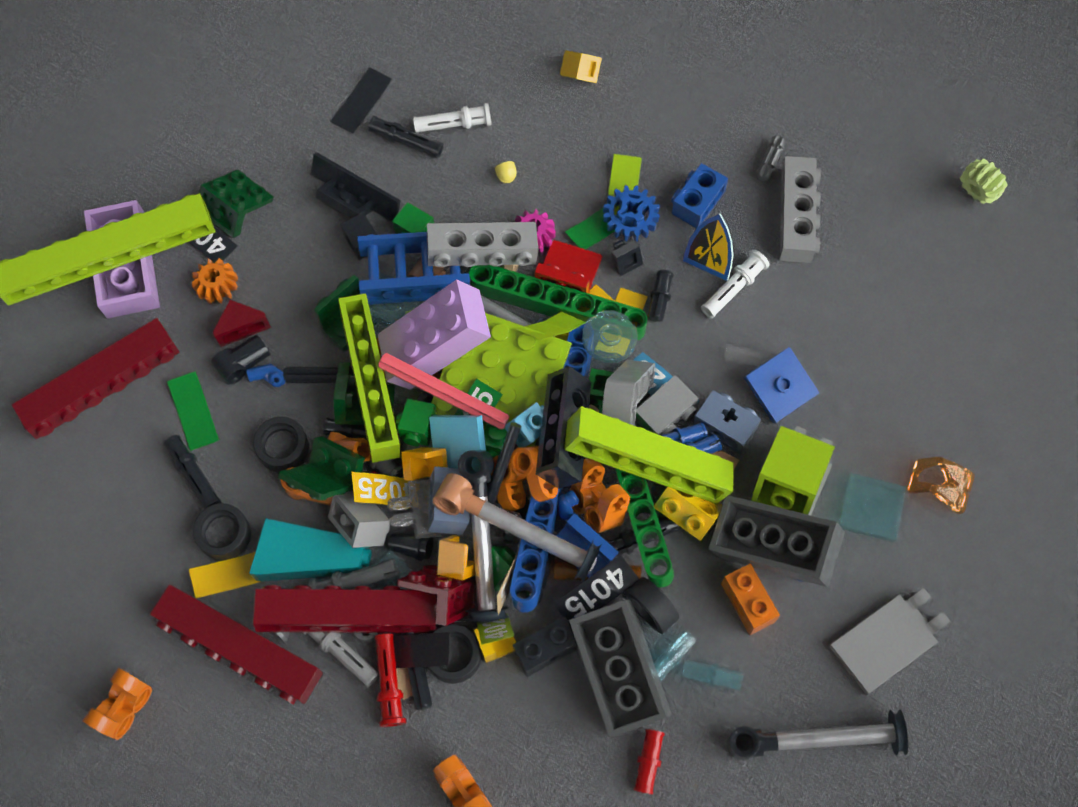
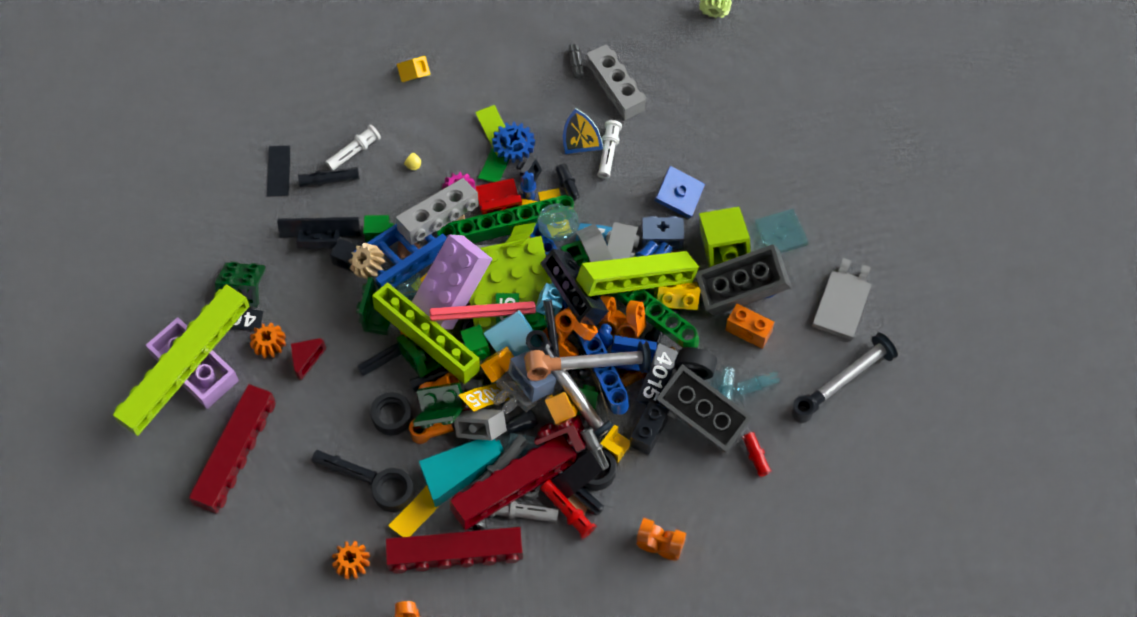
camera: 35 degrees left, 5 degrees down
green sticker [167,371,219,451] -> none
black piece [211,334,271,385] -> none
blue arm [247,364,286,387] -> none
lime sticker [477,613,514,645] -> none
blue brick [671,163,728,228] -> none
clear orange piece [908,457,975,514] -> none
none -> orange gear [332,541,370,580]
none -> tan gear [348,243,385,279]
none -> blue axle [520,171,536,200]
none -> dark grey axle [580,427,609,470]

